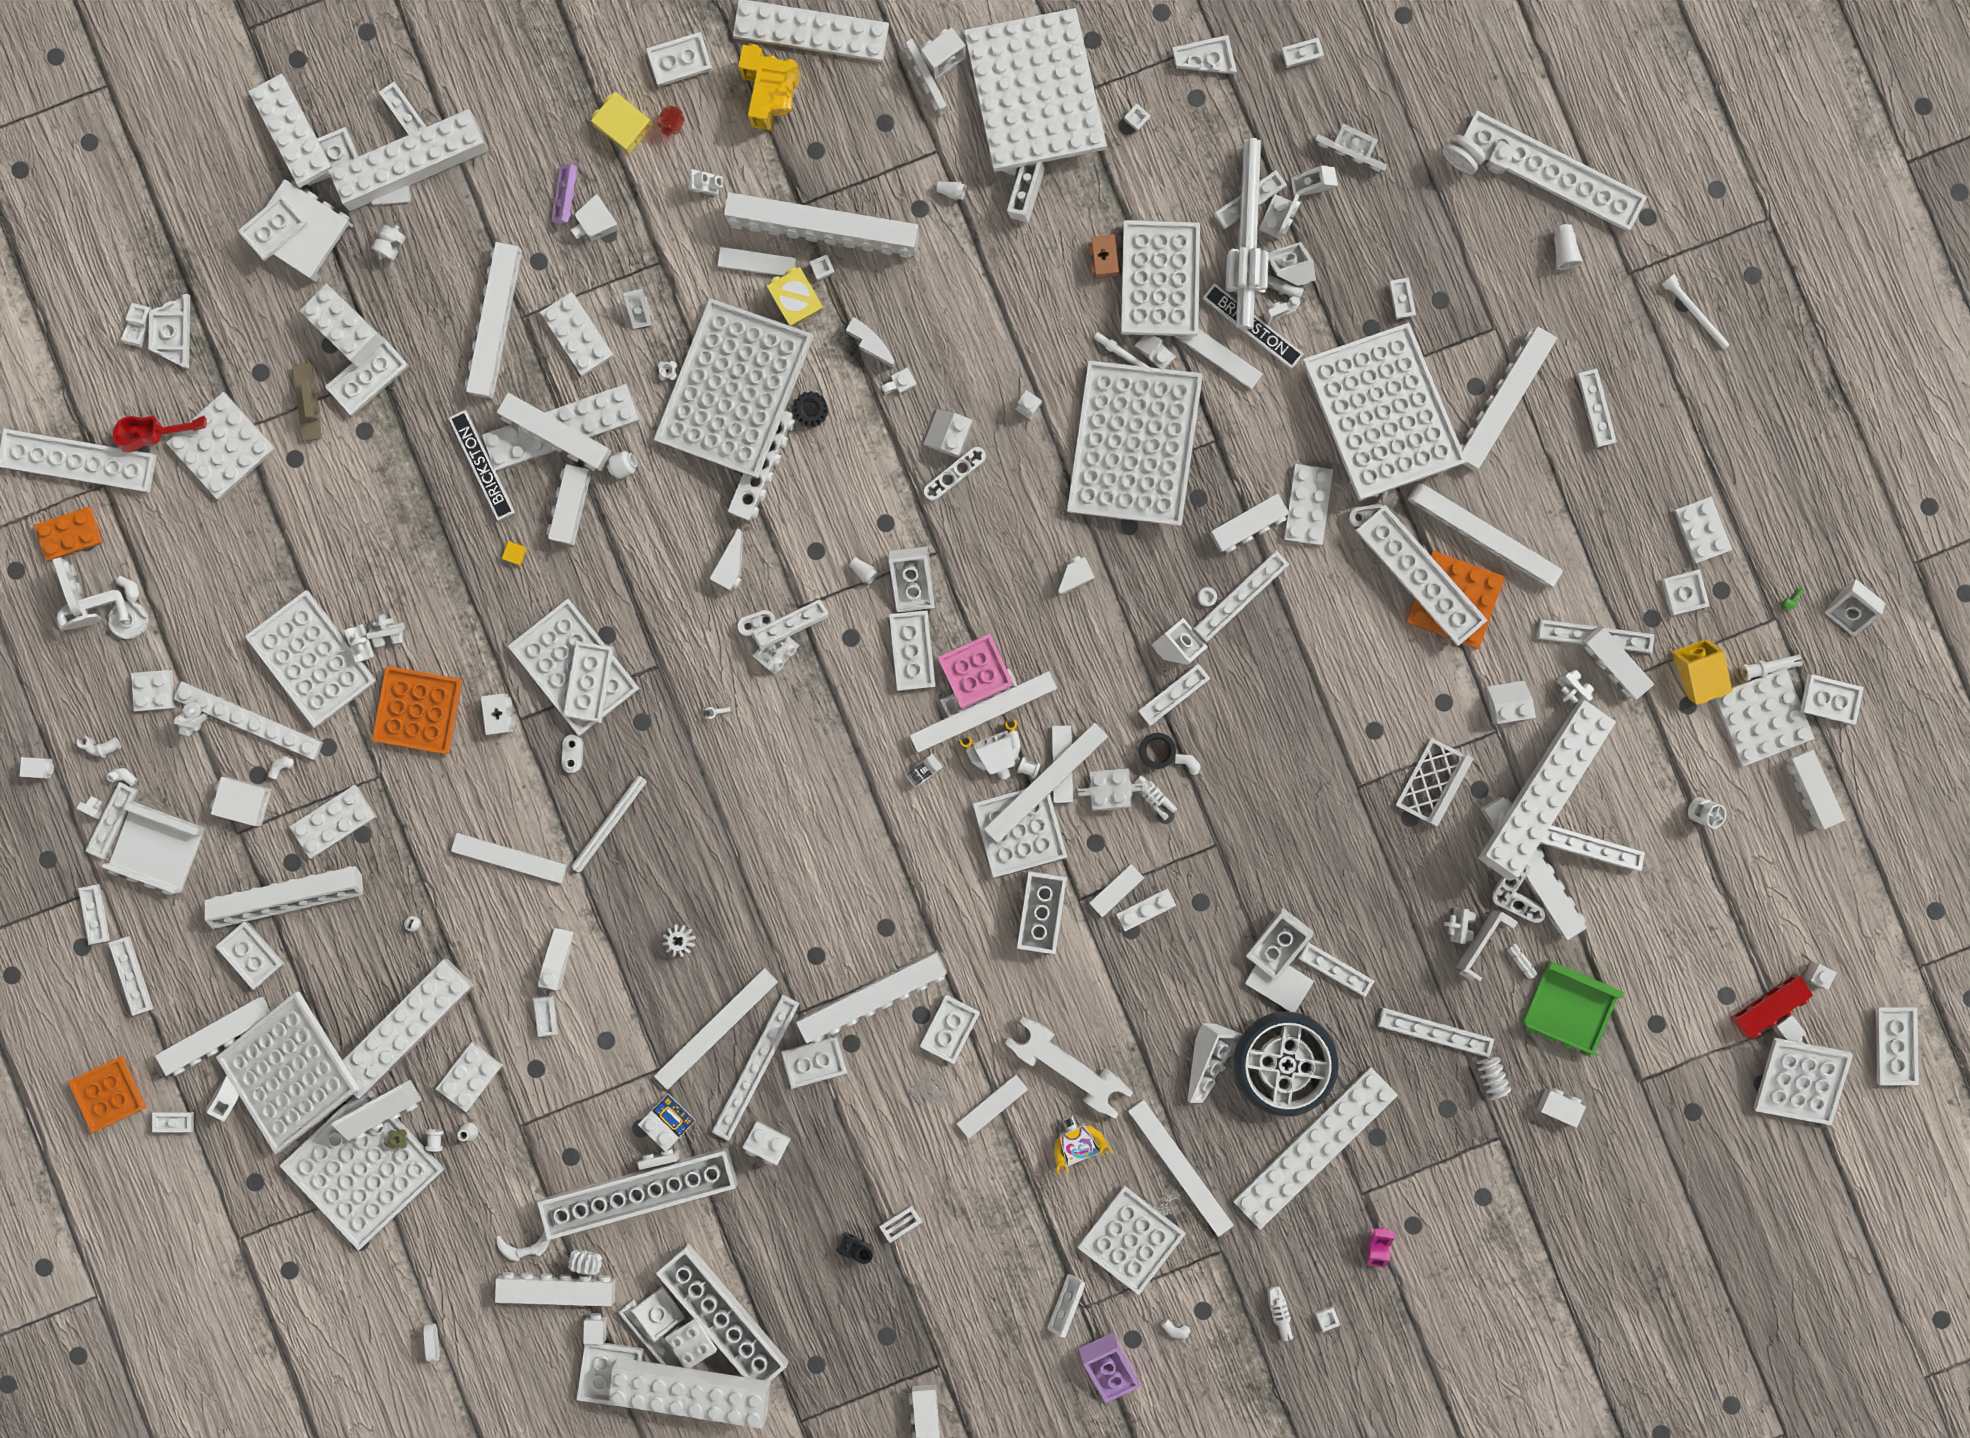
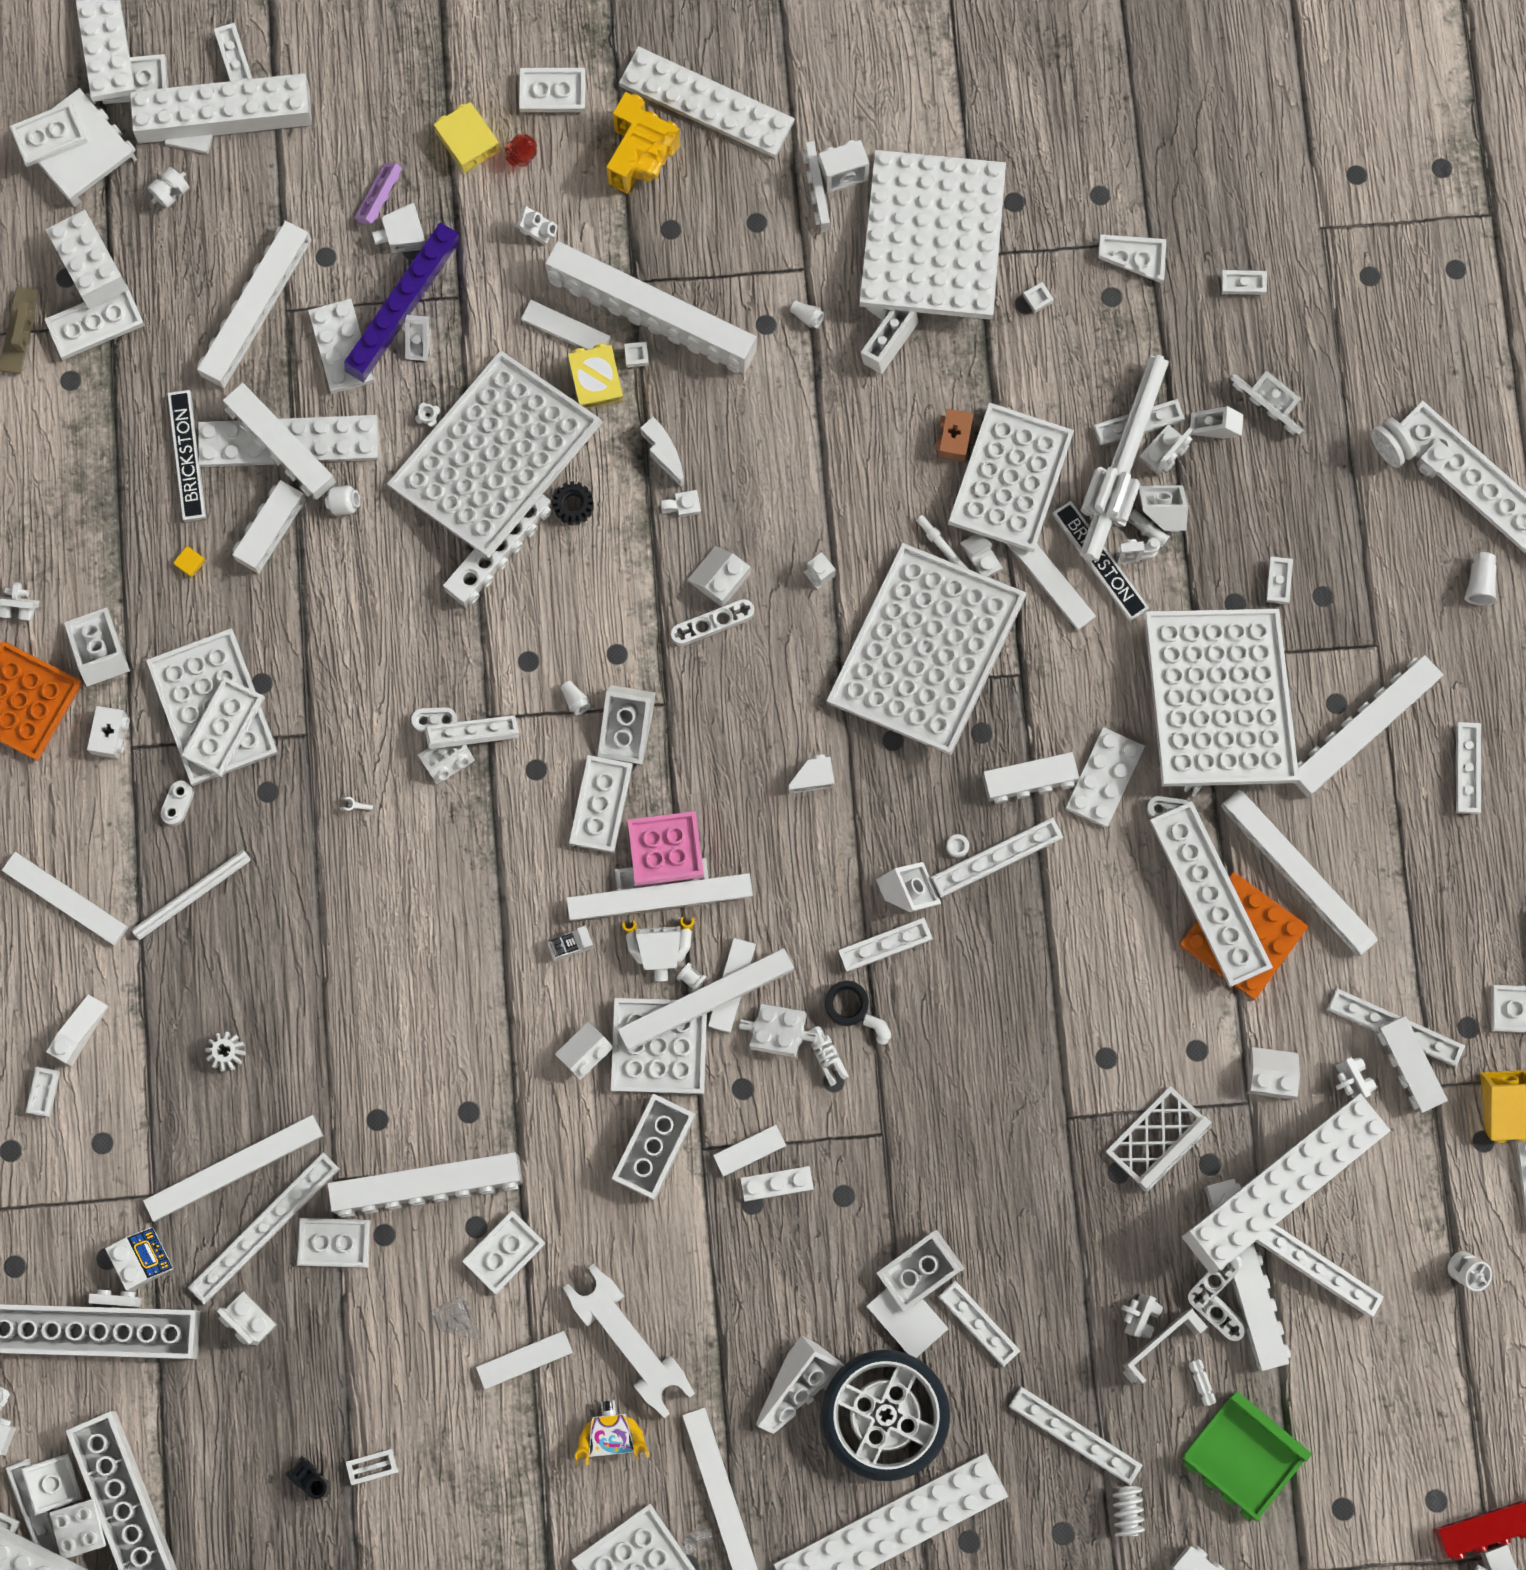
camera: 15 degrees right, 10 degrees down
white slope [710,529,743,591] -> none
none -> white slope [64,607,130,687]
none -> dark purple brick [344,222,459,383]
none -> white brick [555,1022,614,1080]

